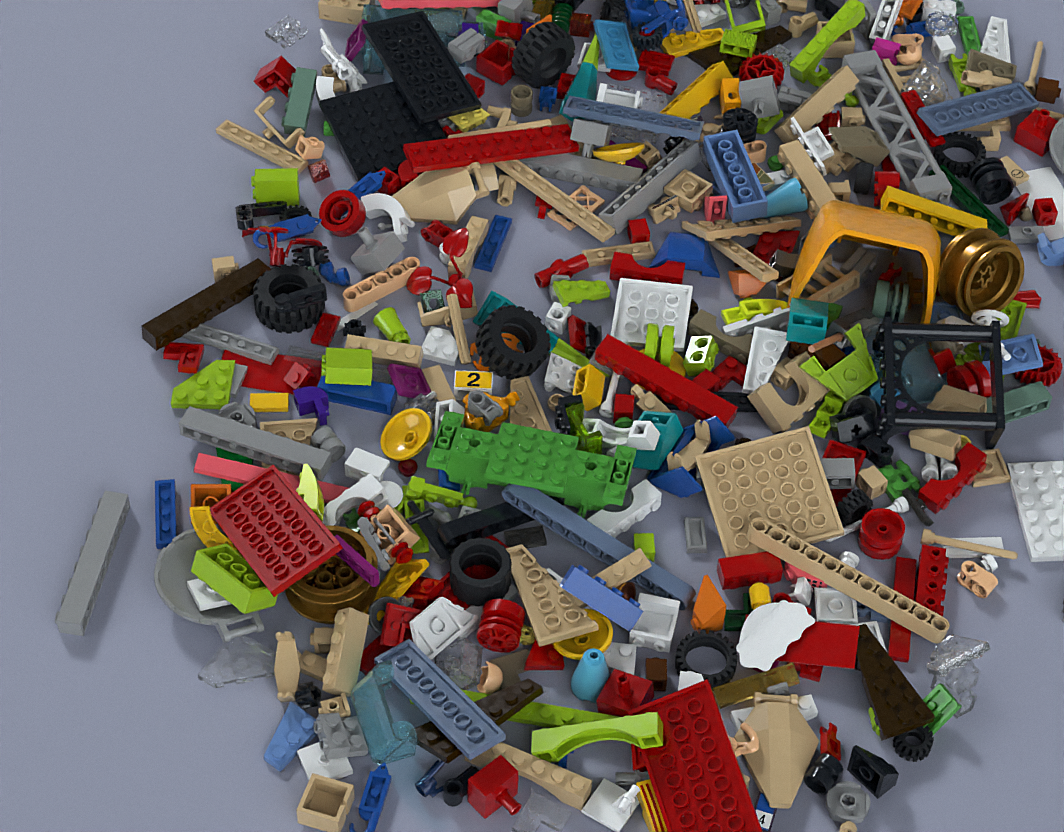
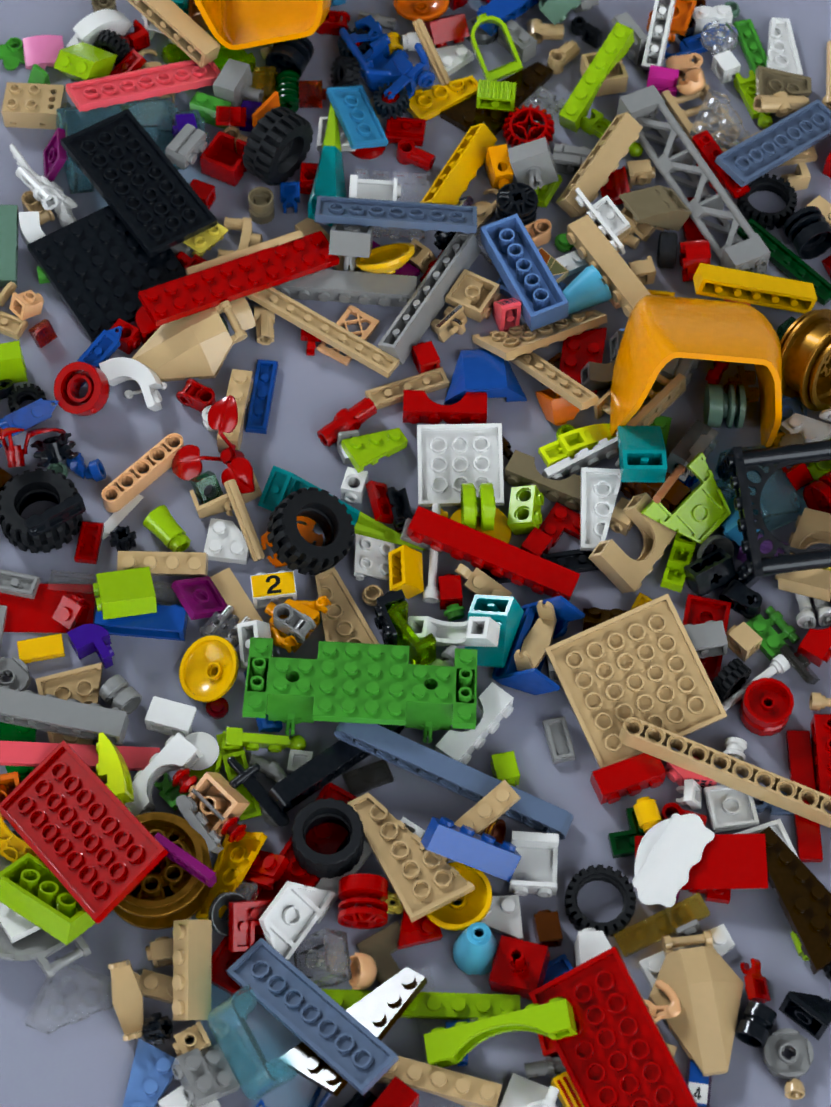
camera: 10 degrees left, 10 degrees up
light grey brick [350,226,405,275] -> none
orange slope [691,574,726,634] -> none

